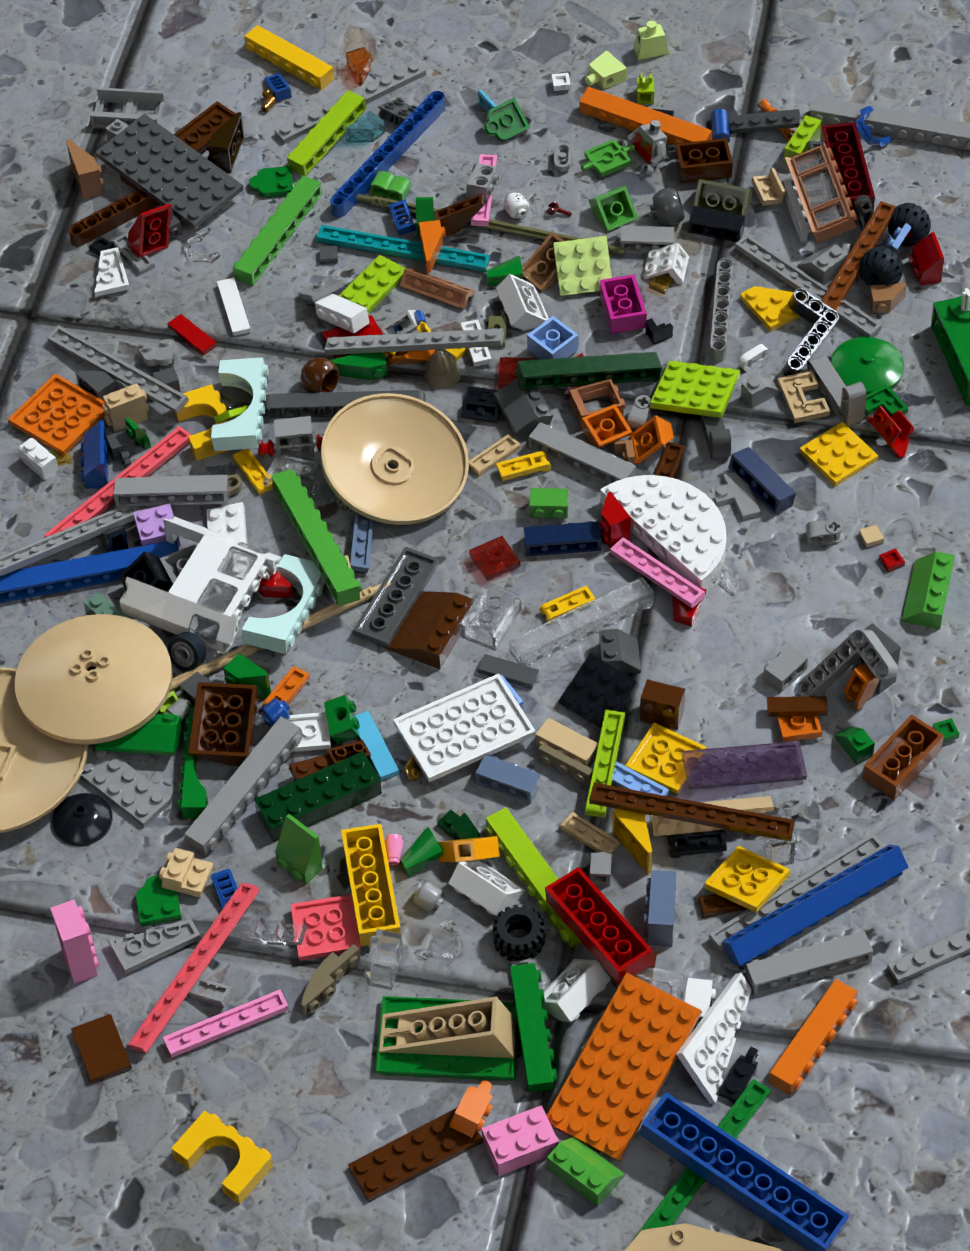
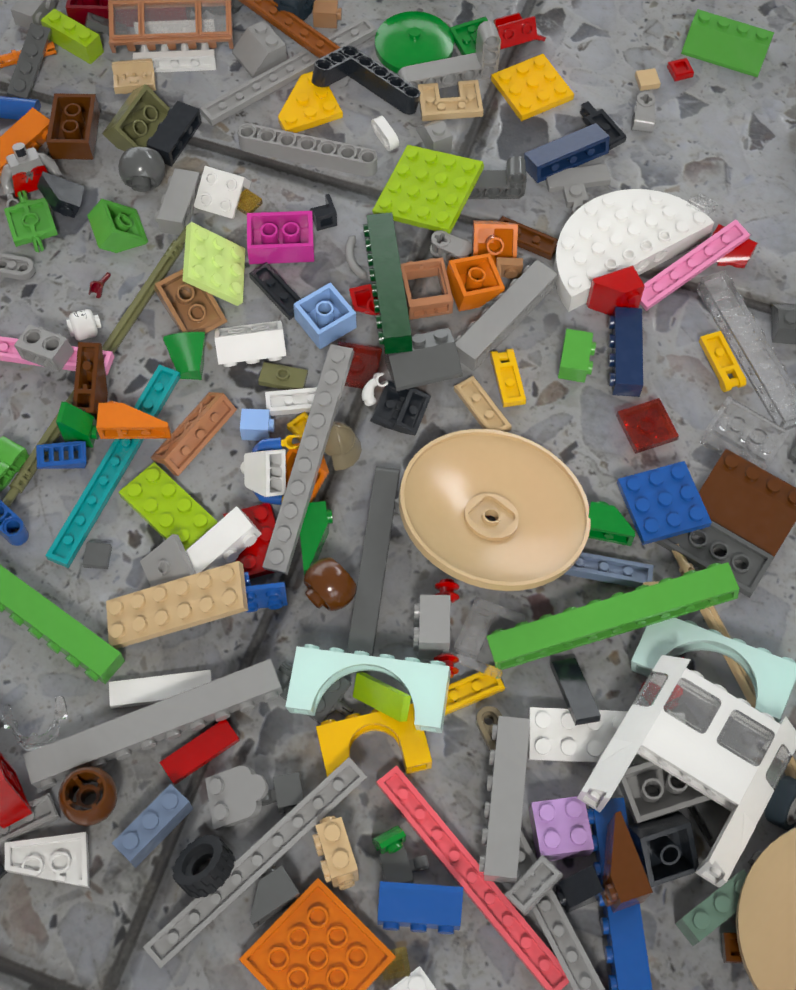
camera: 85 degrees left, 10 degrees up
none -> light grey brick [22,659,283,790]
none -> black slope [37,172,85,218]
none -> reddish brown wheel [58,766,118,826]
none -> tan plate [106,561,248,649]
none -> sand blue brick [112,784,193,868]
none -> black tyre [172,834,235,898]
none -> light blue brick [240,409,275,441]
none -> blue bracket [244,572,288,612]
none -> black tile [249,262,301,320]
none -> white arm [361,372,388,406]
none -> light grey plate [504,855,563,916]
none -> black tile [551,658,601,726]
none -> black hinge [580,101,627,150]
none -> green slope [588,501,635,546]
none -> reddish brown slope [602,811,653,913]
none -> blue plate [617,461,712,545]

